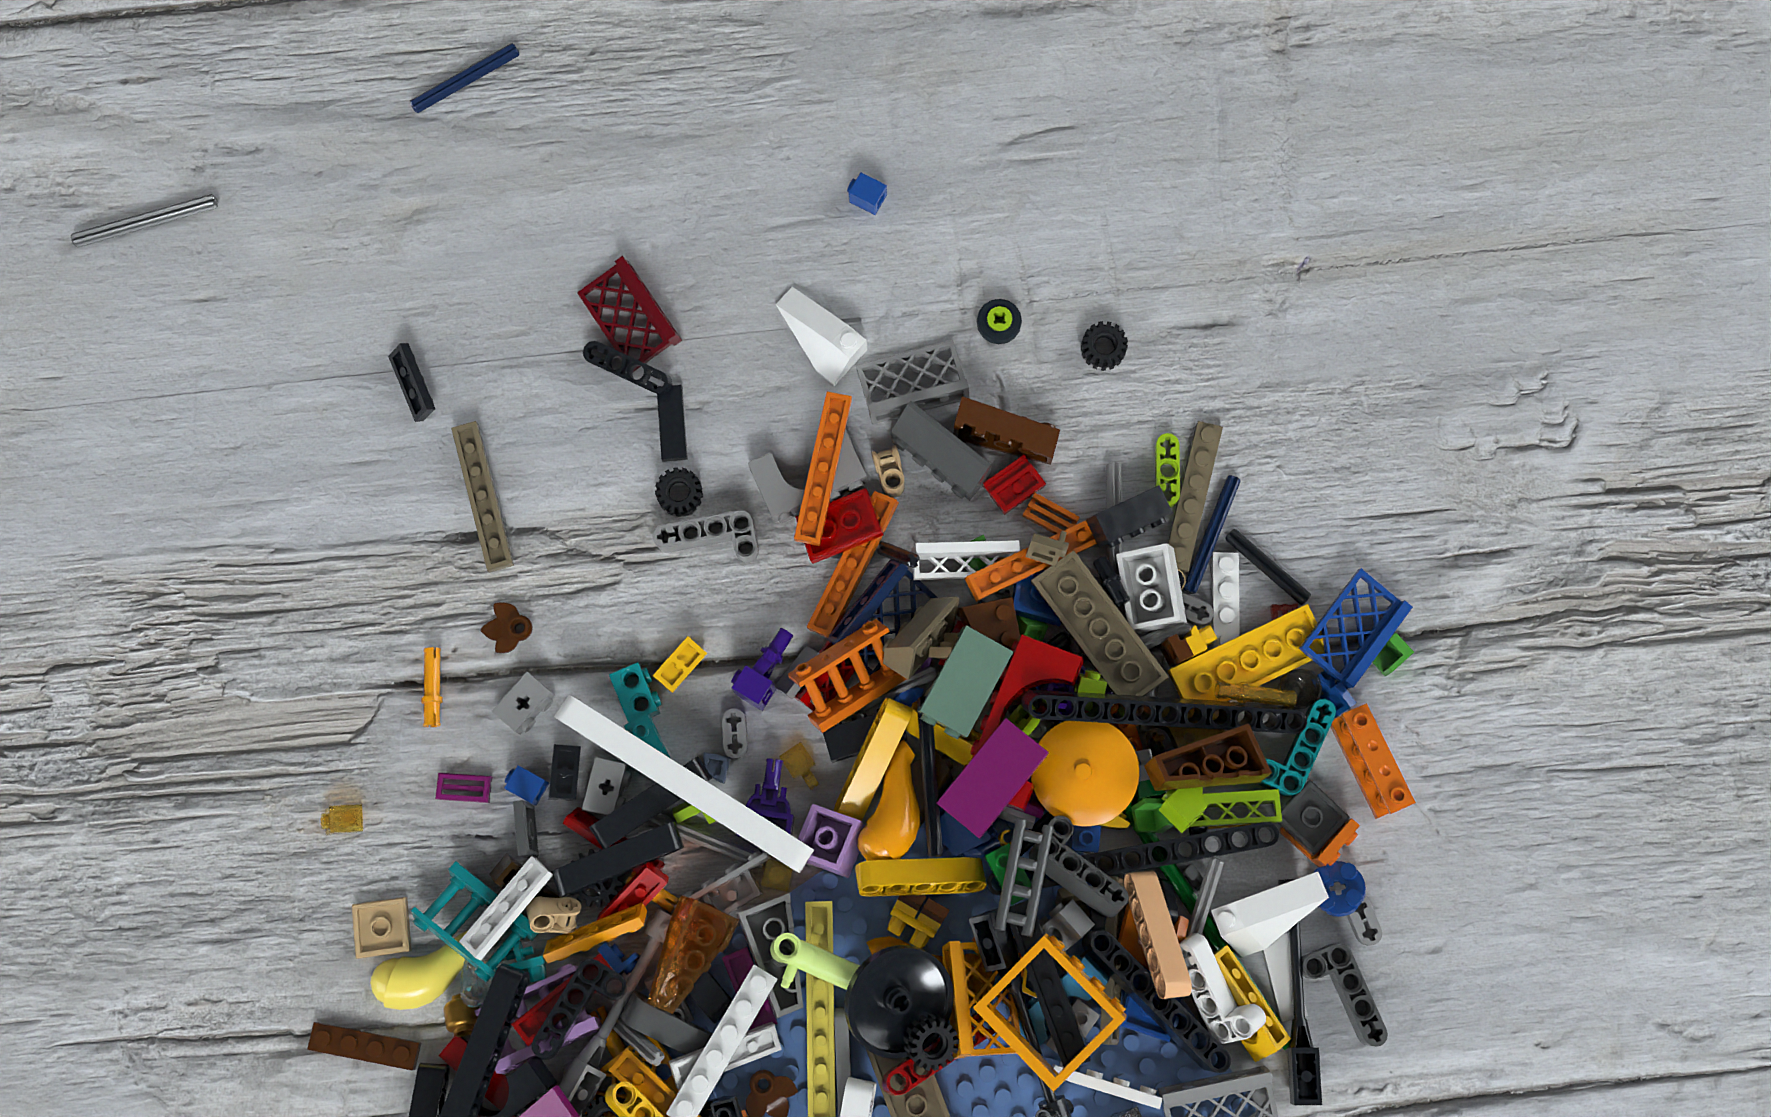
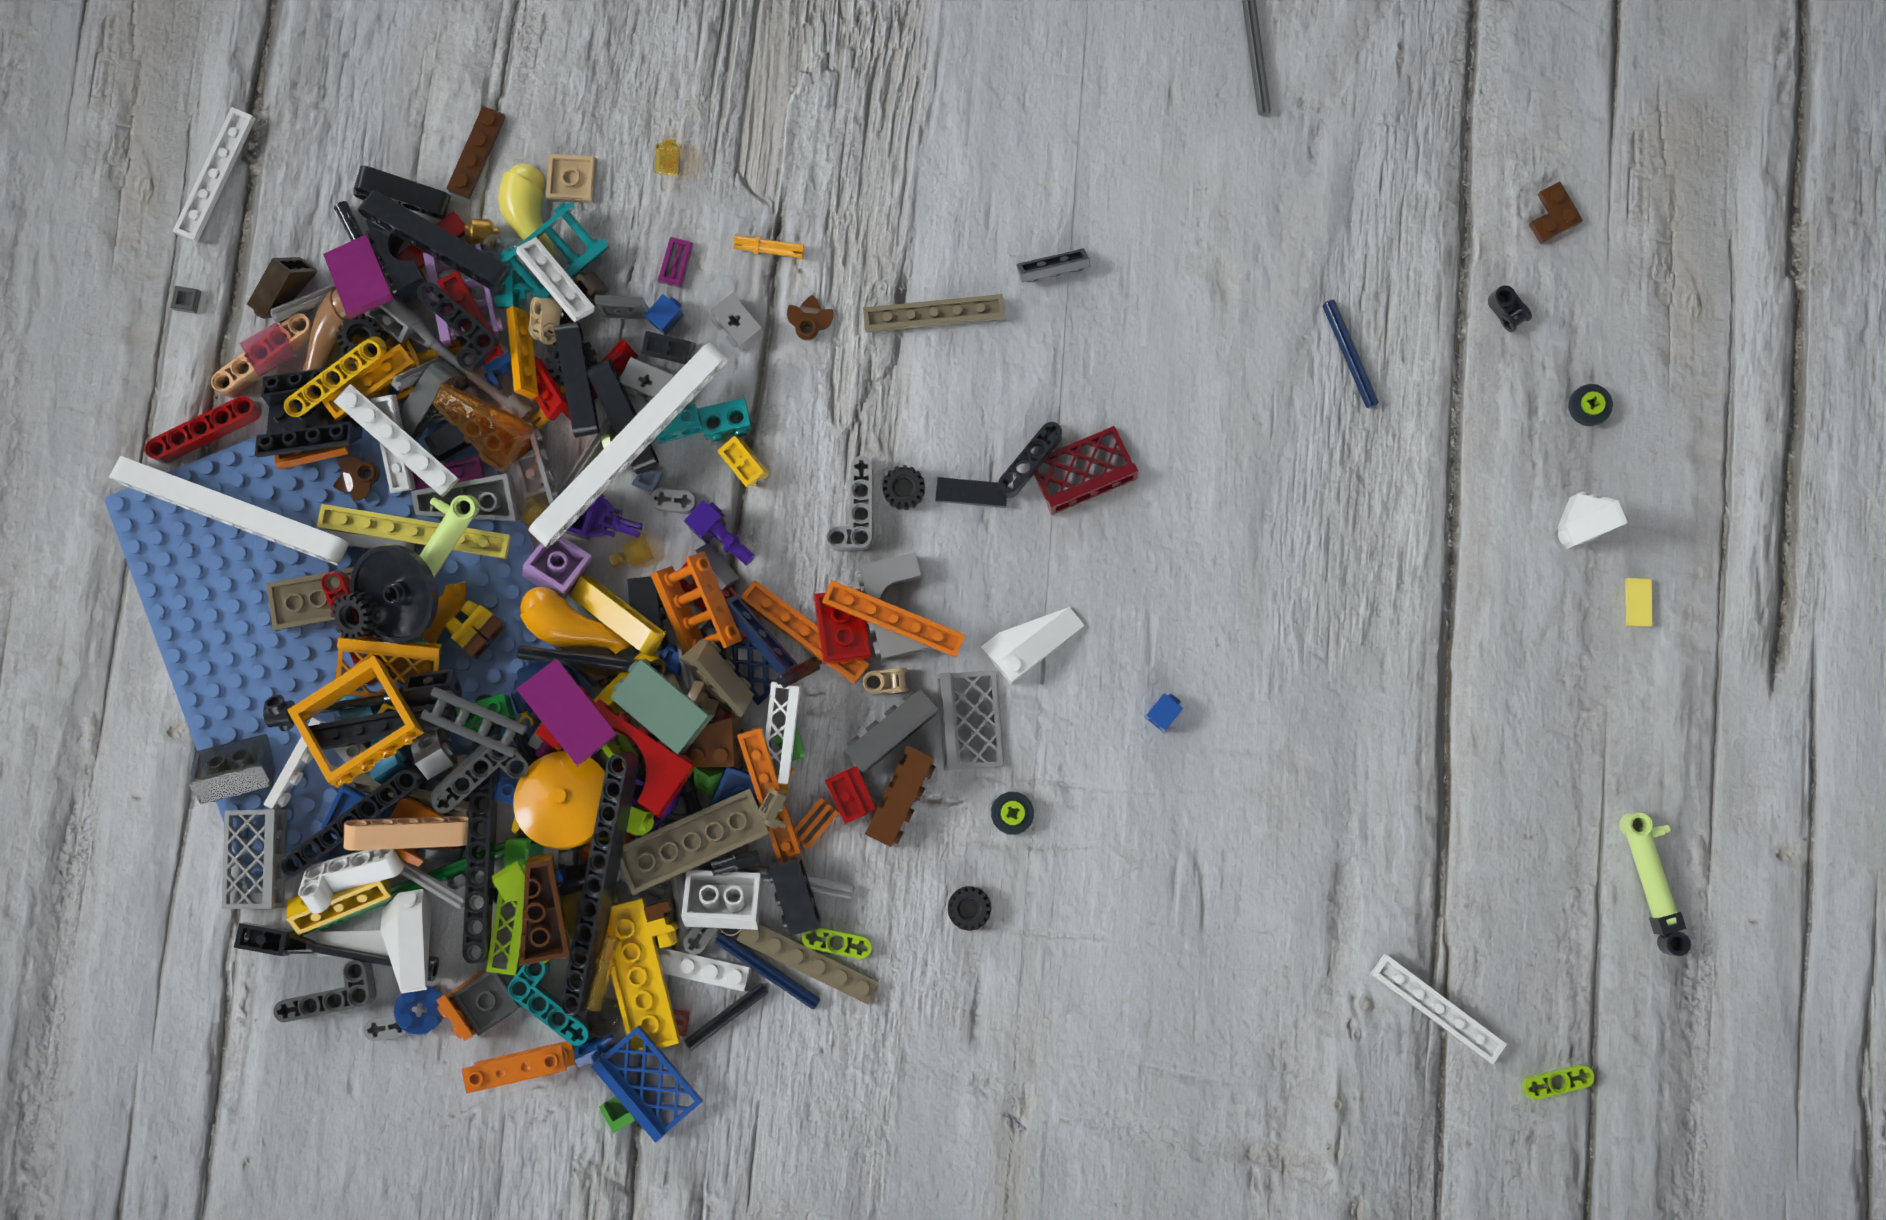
camera: 95 degrees right, 5 degrees up
yellow beam [855,857,987,897] -> none

